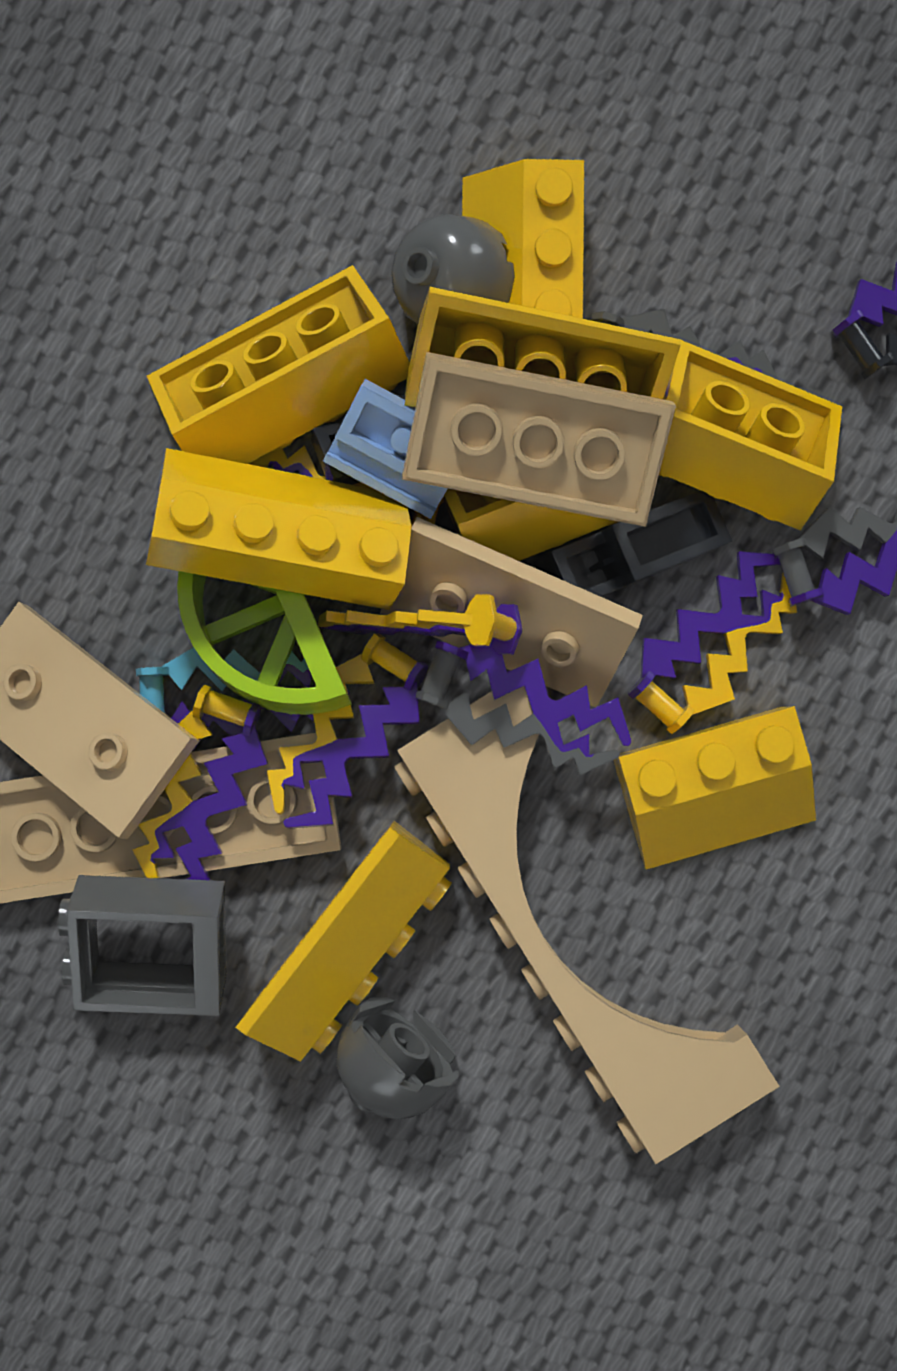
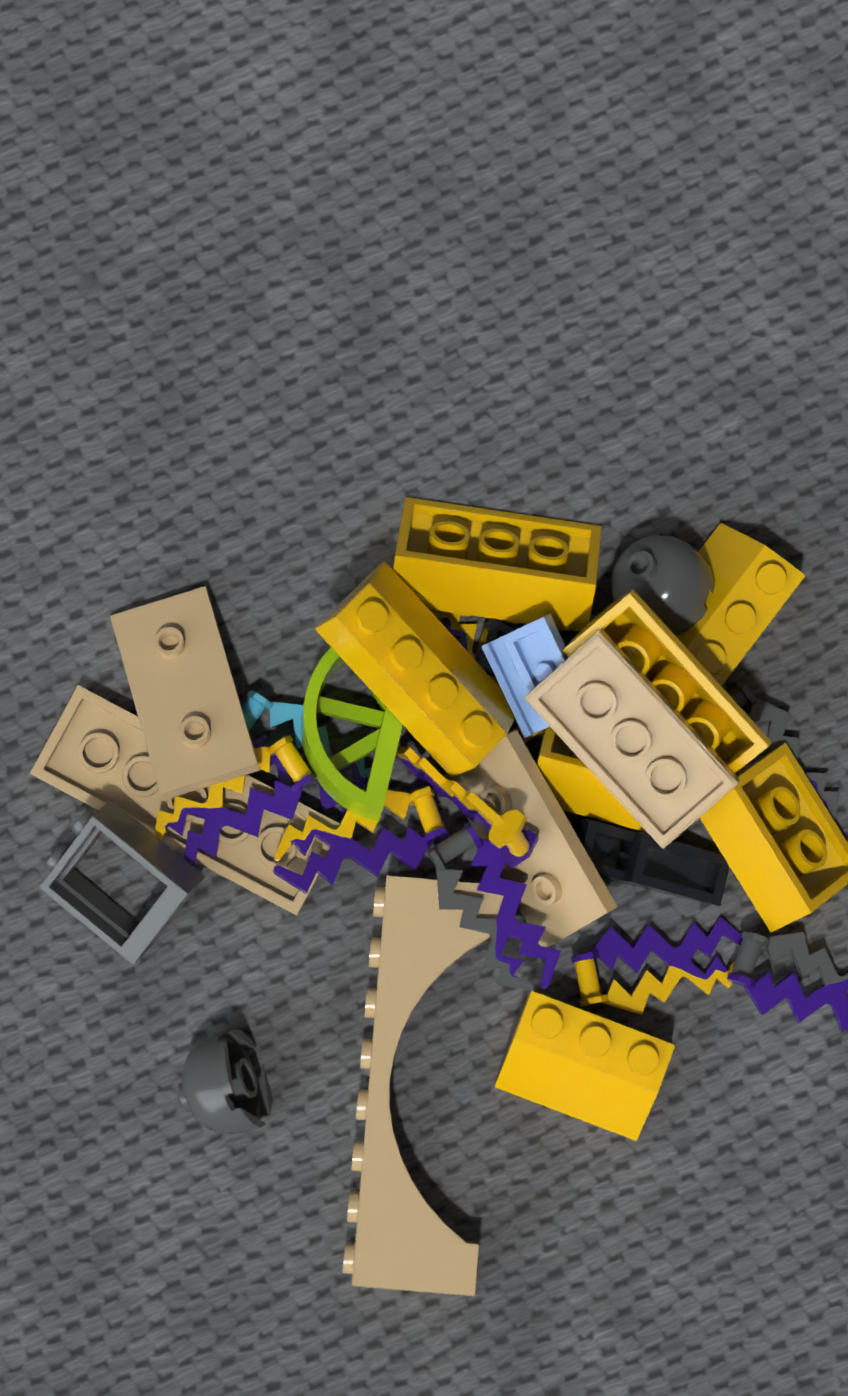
camera: 30 degrees right, 5 degrees down
yellow slope [235,821,452,1062] -> none

